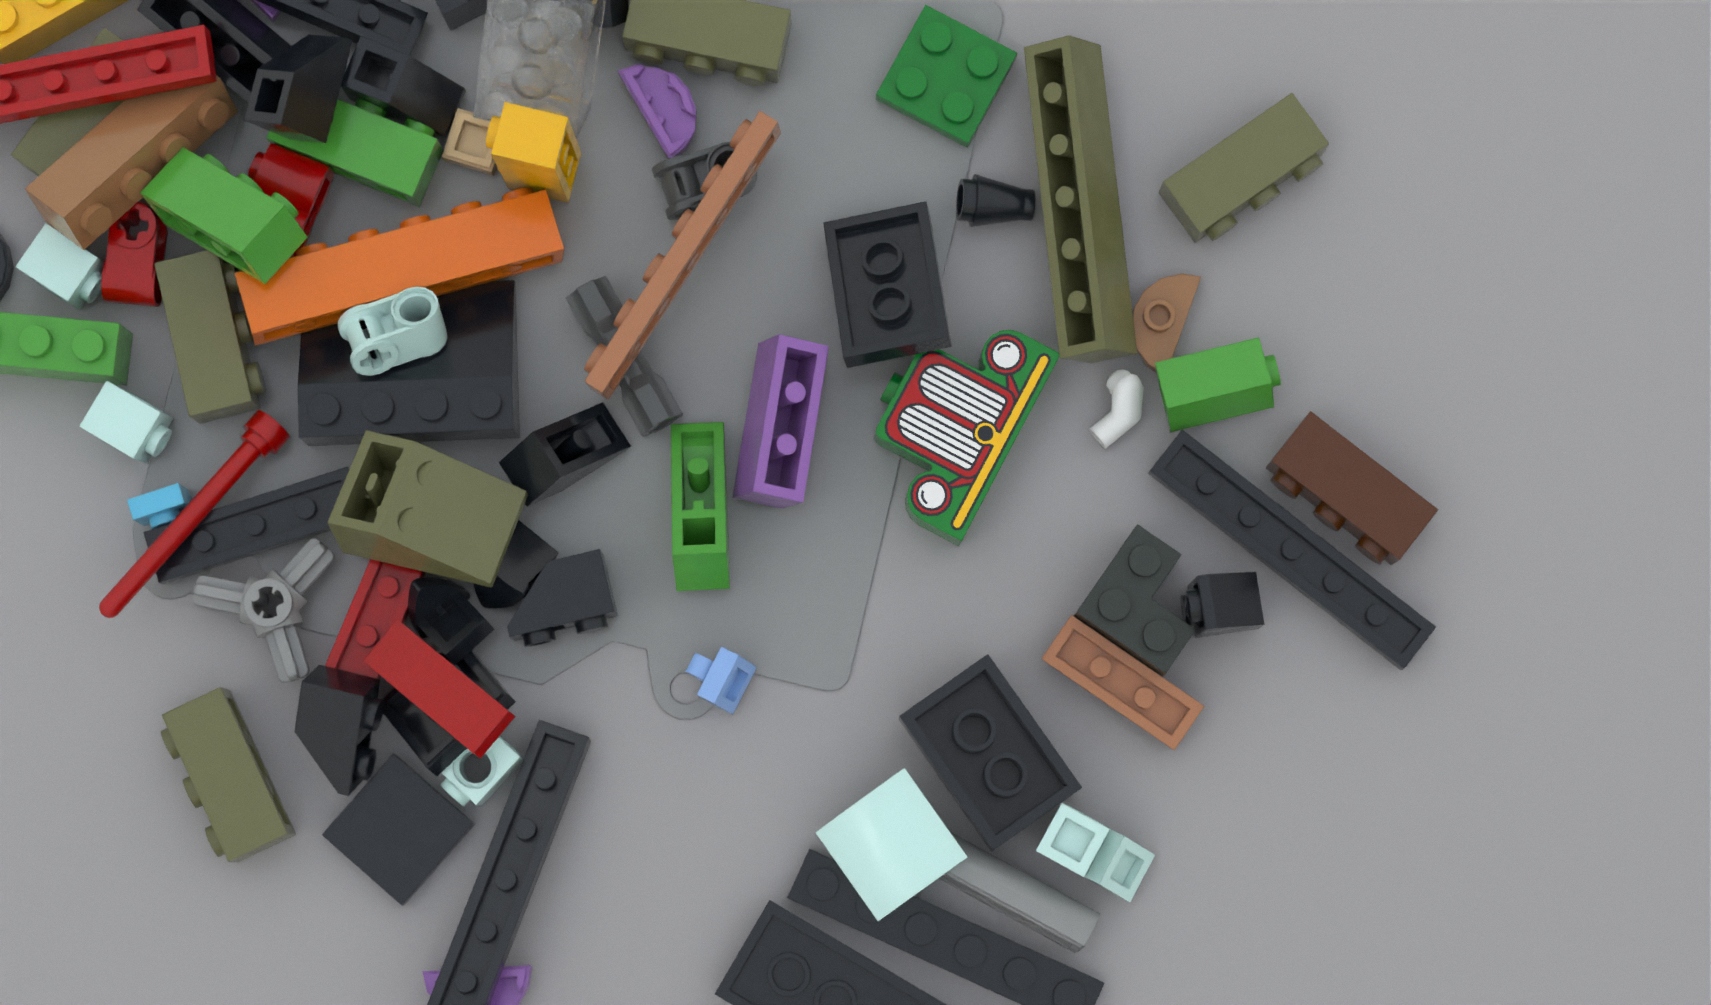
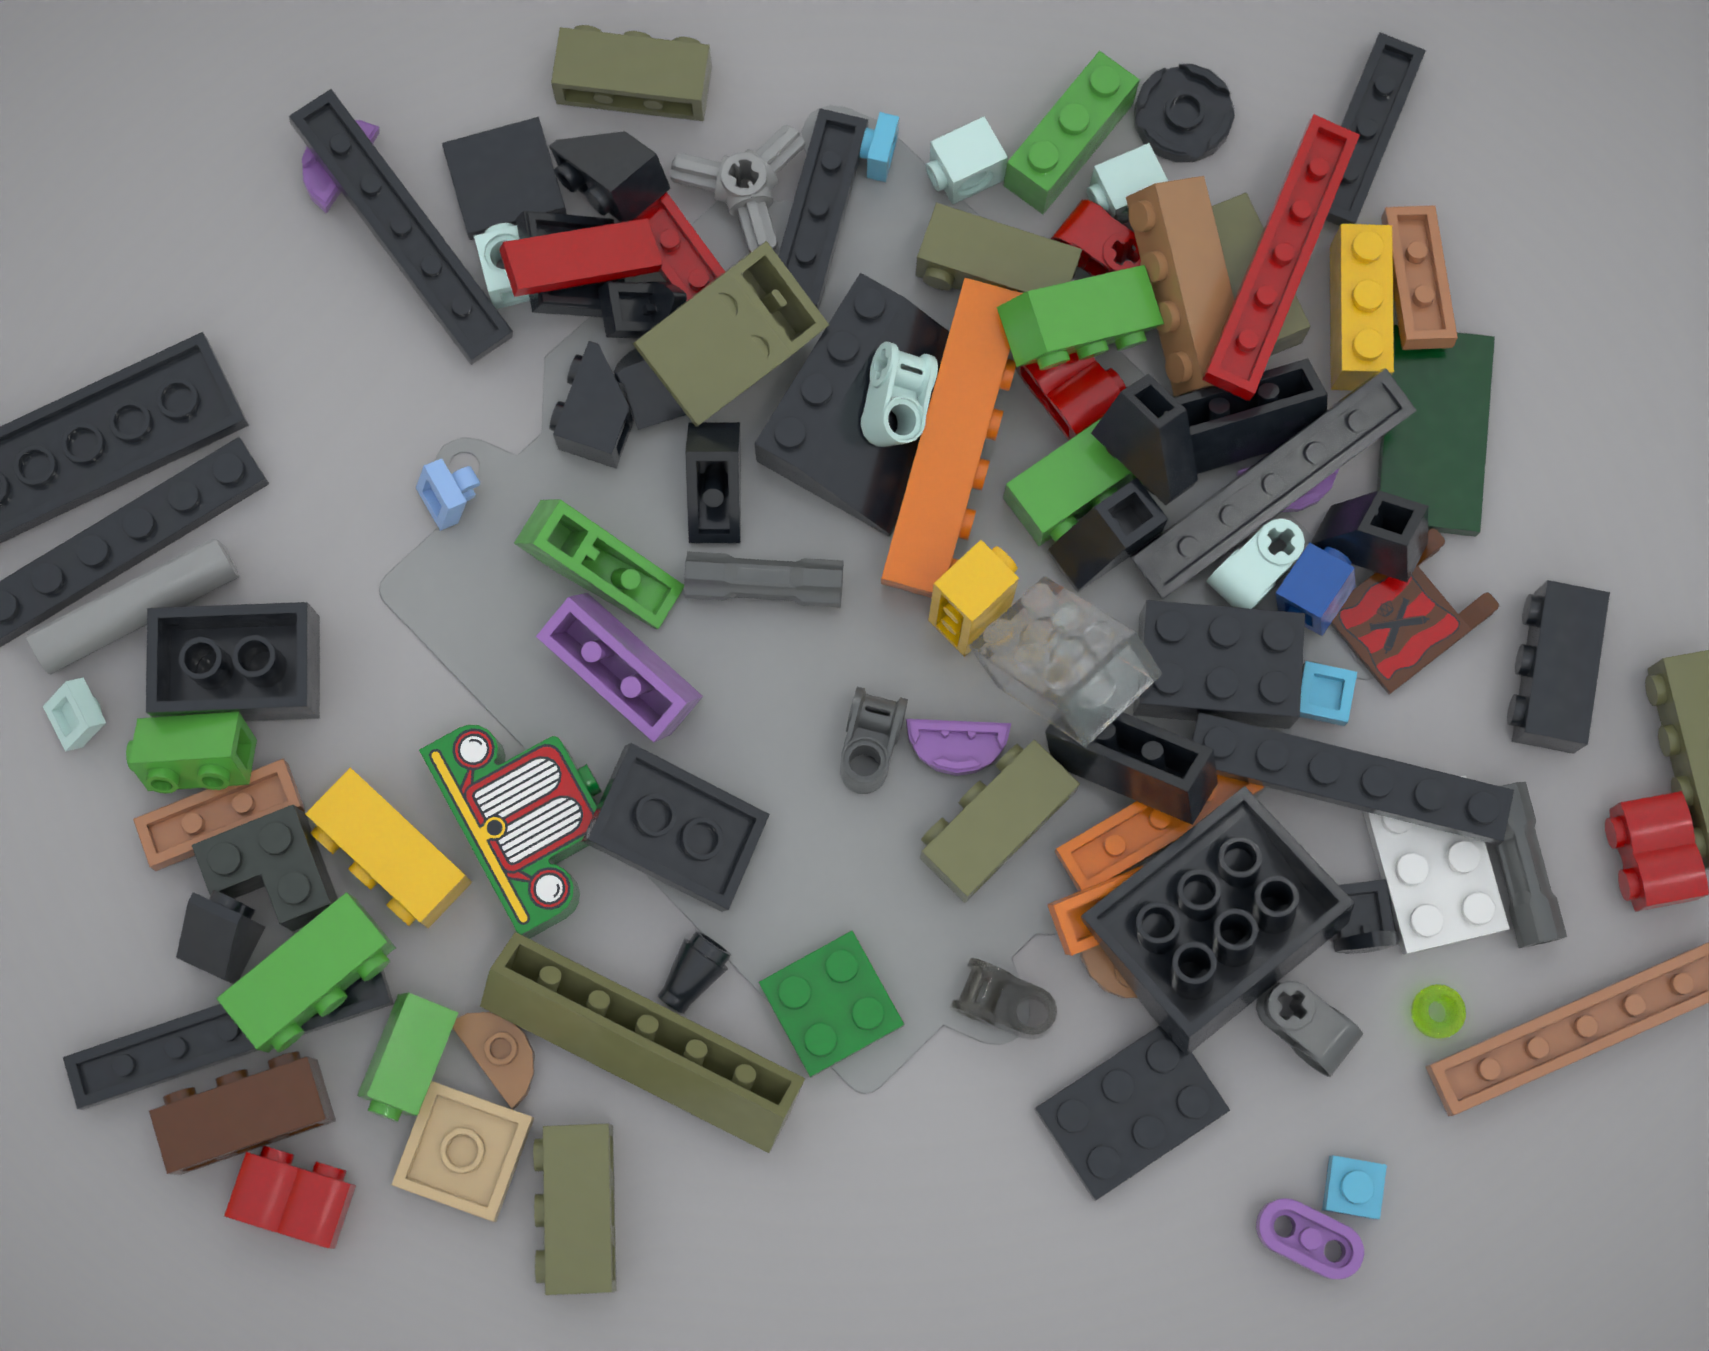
camera: 120 degrees right, 5 degrees down
red piece [99,410,290,618] -> none
tan tile [442,108,497,176] -> none
nougat plate [584,111,781,400] -> none
light aqua slope [815,768,967,921] -> none
light aqua brick [1036,802,1110,877] -> none
white arm [1089,369,1144,449] -> none
none -> bright green brick [126,711,257,793]
none -> bright green brick [216,892,396,1053]
none -> red brick [224,1145,356,1249]
none -> yellow brick [305,767,472,928]
none -> tan plate [391,1081,534,1222]

